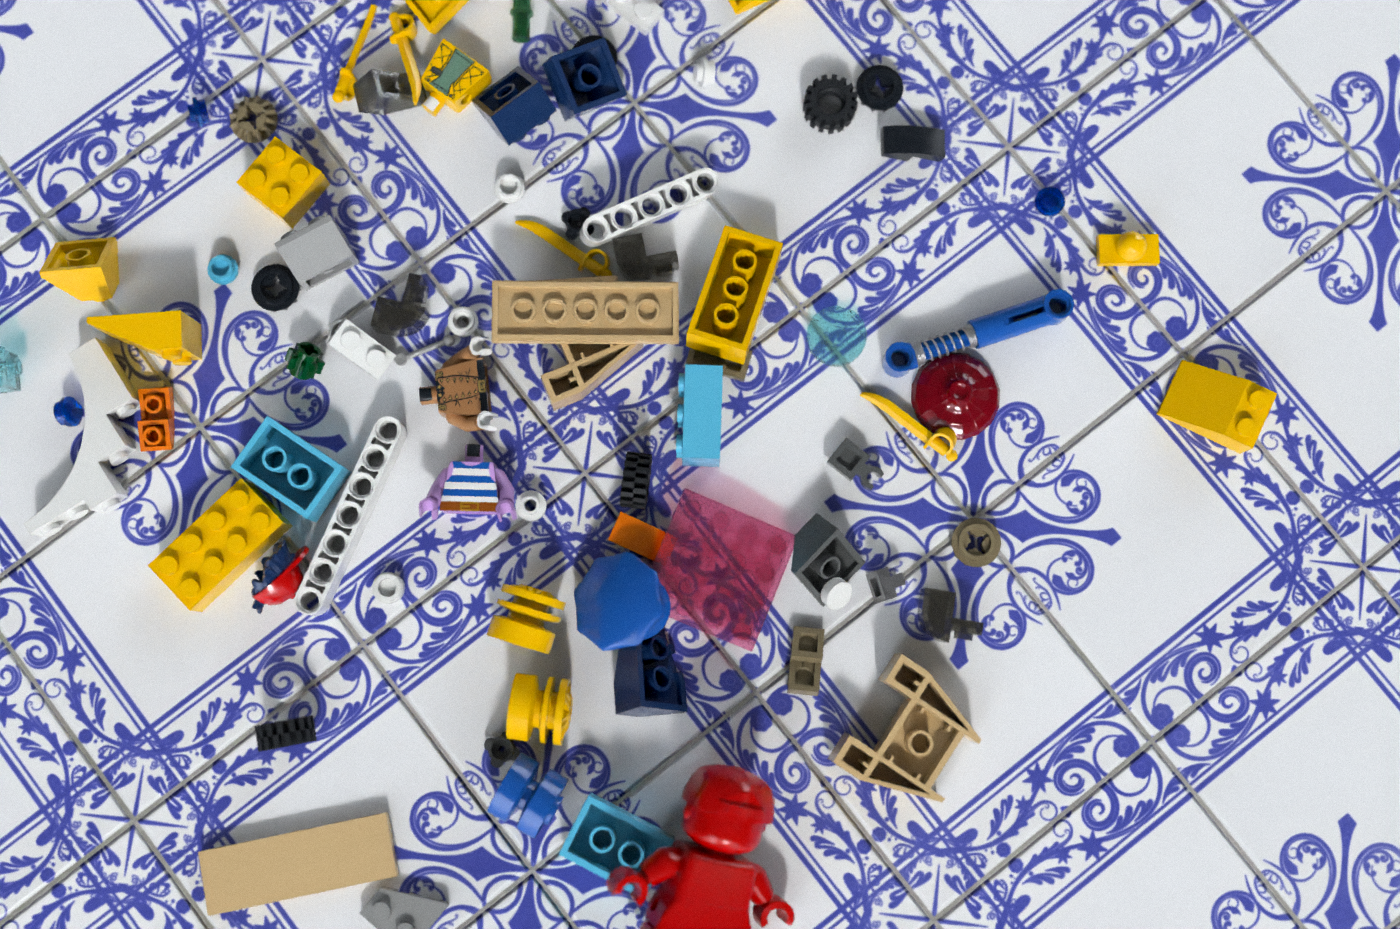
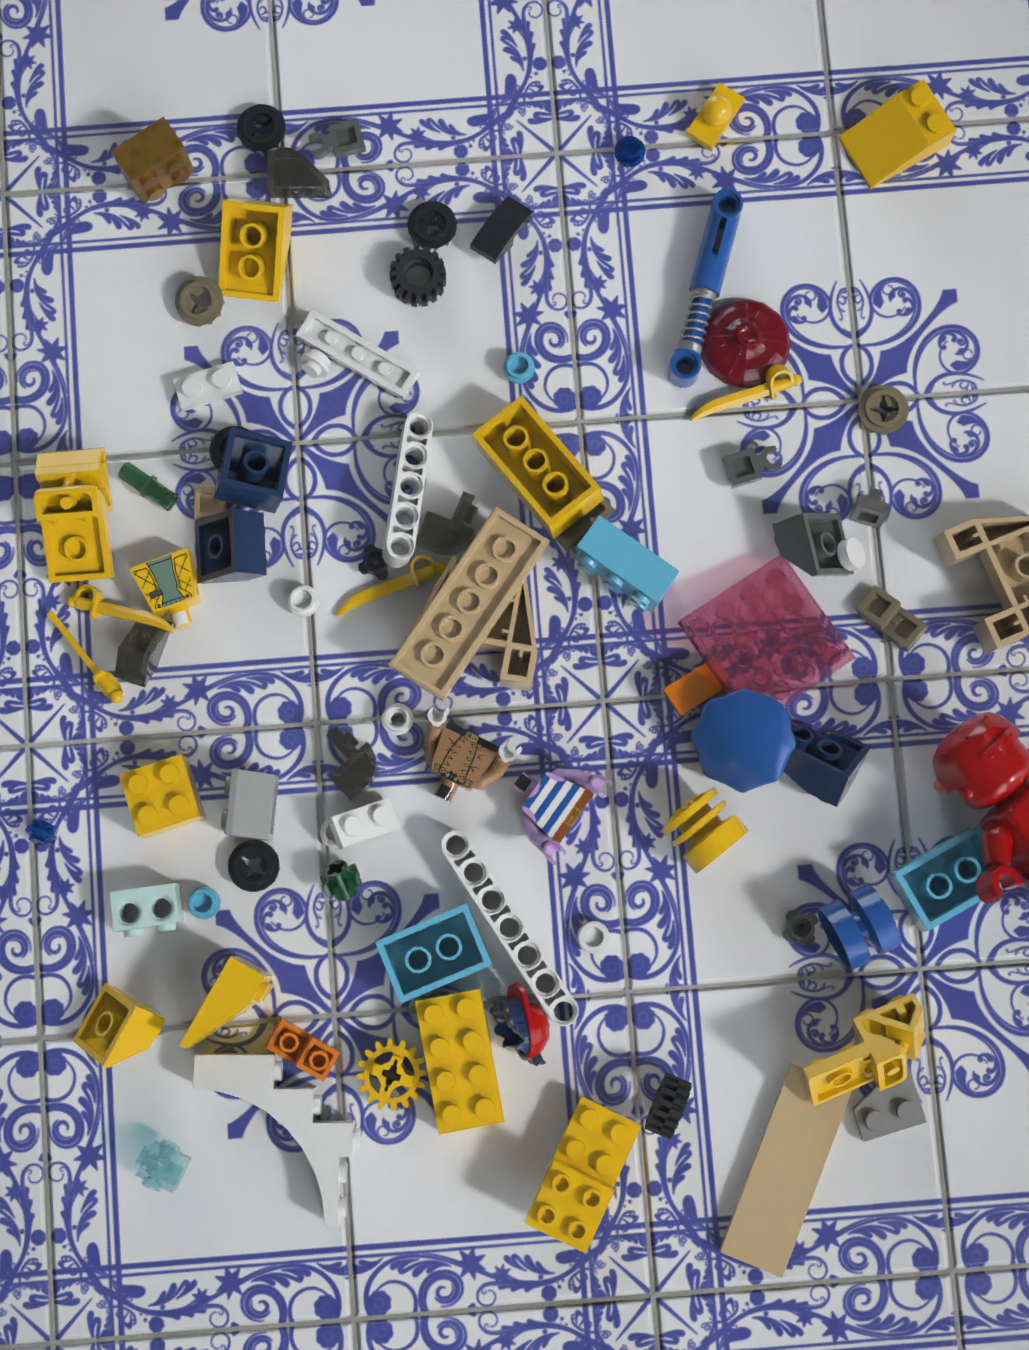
camera: 55 degrees left, 0 degrees up
clear blue plate [53,396,83,427] -> none
dark tan gear [229,96,278,143] -> none
light grey hinge [394,335,455,366] -> none
yellow wheel [506,673,573,745] -> none
white plate [515,490,547,521] -> none
black tyre [620,451,652,510] -> none
clear light blue tile [806,306,867,367] -> none
clear smoke brick [918,587,984,643] -> none
none -> light aqua brick [109,883,185,937]
none -> tan tile [194,487,227,521]
none -> white plate [296,309,420,400]
none -> yellow gear [356,1037,428,1111]
none -> medium azure plate [503,352,535,384]
none -> yellow piece [524,1095,642,1254]
none -> yellow piece [803,993,925,1107]

